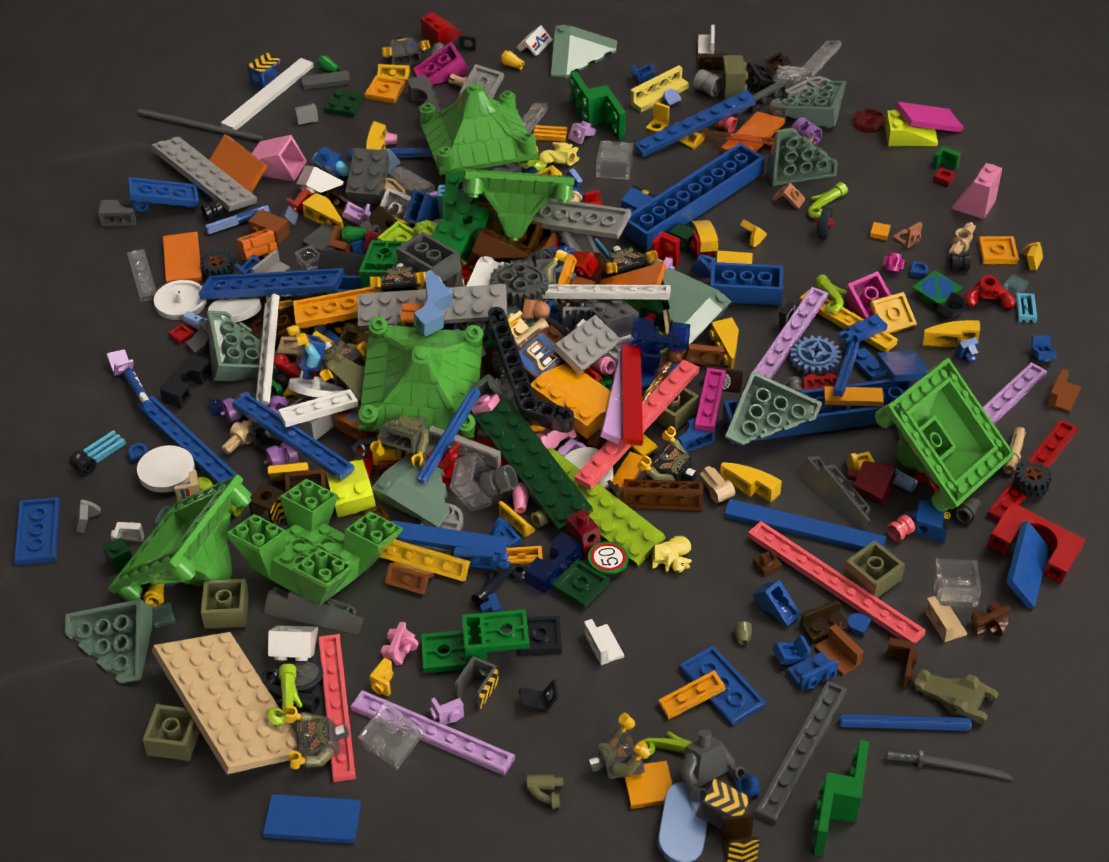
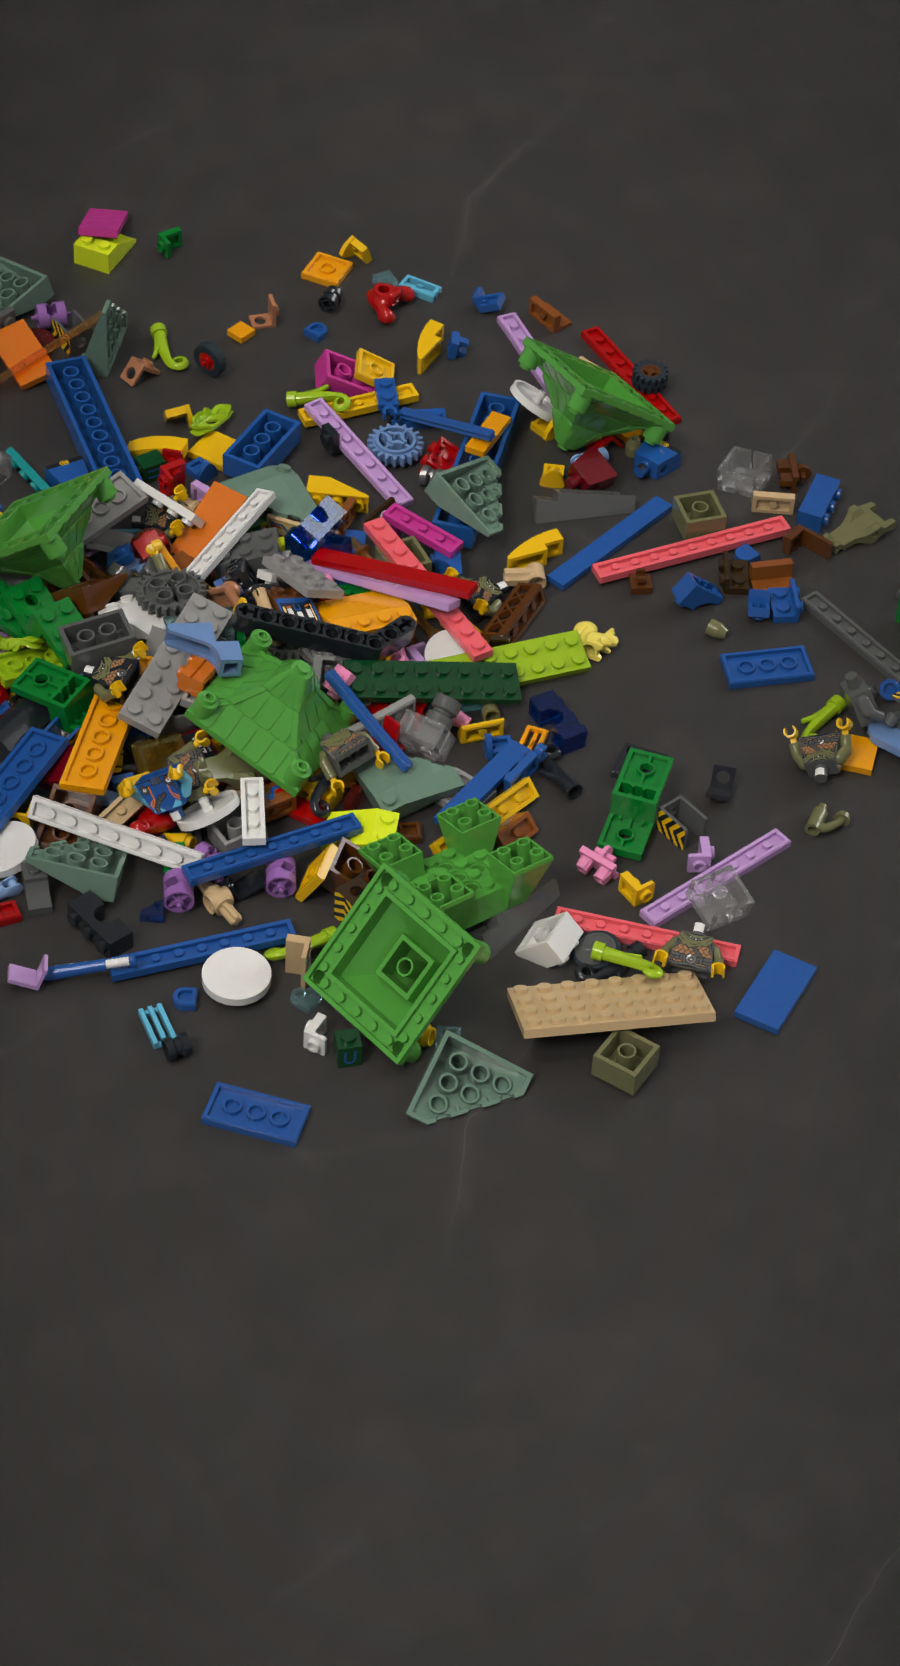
camera: 70 degrees left, 0 degrees up
light grey tile [76,500,101,533] -> none
olive brick [201,579,249,629] -> none
blue tile [480,593,502,613] -> none
dark green plate [552,559,610,609] -> none
dark red torso [564,510,601,560] -> none
white panel [584,619,624,665] -> none
piece [588,542,629,575] -> none
light orange tile [658,670,726,720] -> none
blue axle [839,714,972,731] -> none
clear red tile [853,108,886,133] -> none
blue tile [877,350,930,382] -> none
dark pink gear [883,252,905,273] -> none
coral wheel [887,515,915,542] -> none
piece [912,270,963,306] -> none
red tile [933,168,956,187] -> none
black bracket [936,292,967,319] -> none
tan axle [949,222,976,255] -> none
bright pink slope [952,163,1002,219] -> none
red arch [987,502,1086,584] -> none
blue tile [1006,521,1049,609] -> none
none -> teal plate [5,446,50,493]
none -> white plate [134,478,205,529]
none -> lime piece [190,404,234,436]
none -> blue brick [796,473,842,533]

